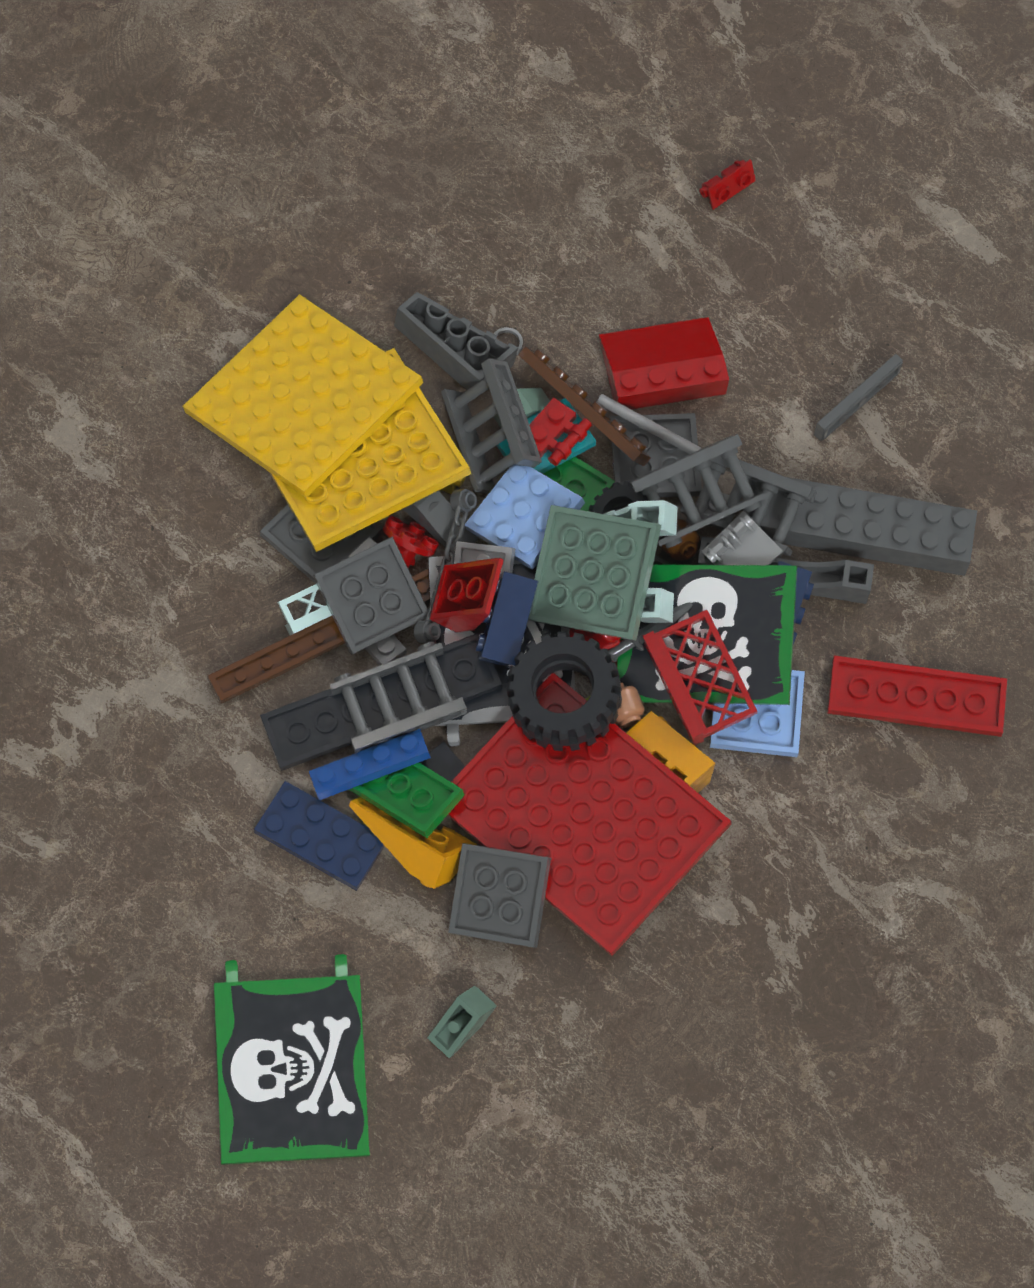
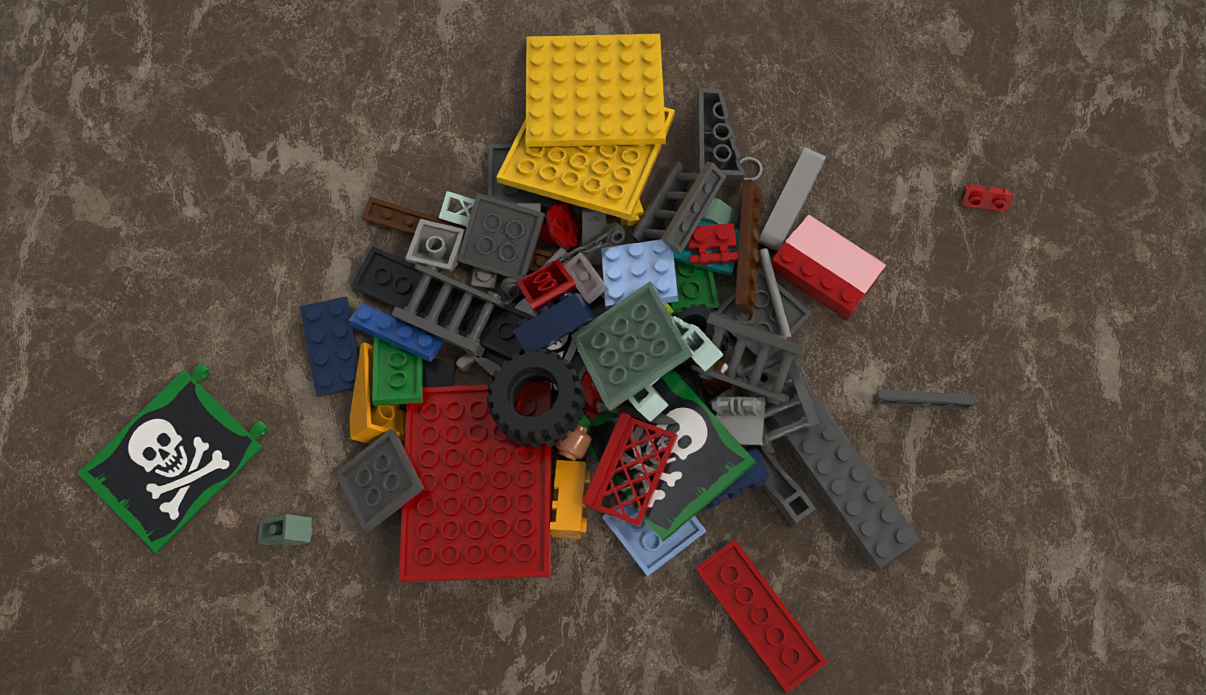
camera: 55 degrees right, 5 degrees up
none -> light grey slope [405,219,465,272]
none -> light grey beam [758,147,826,252]

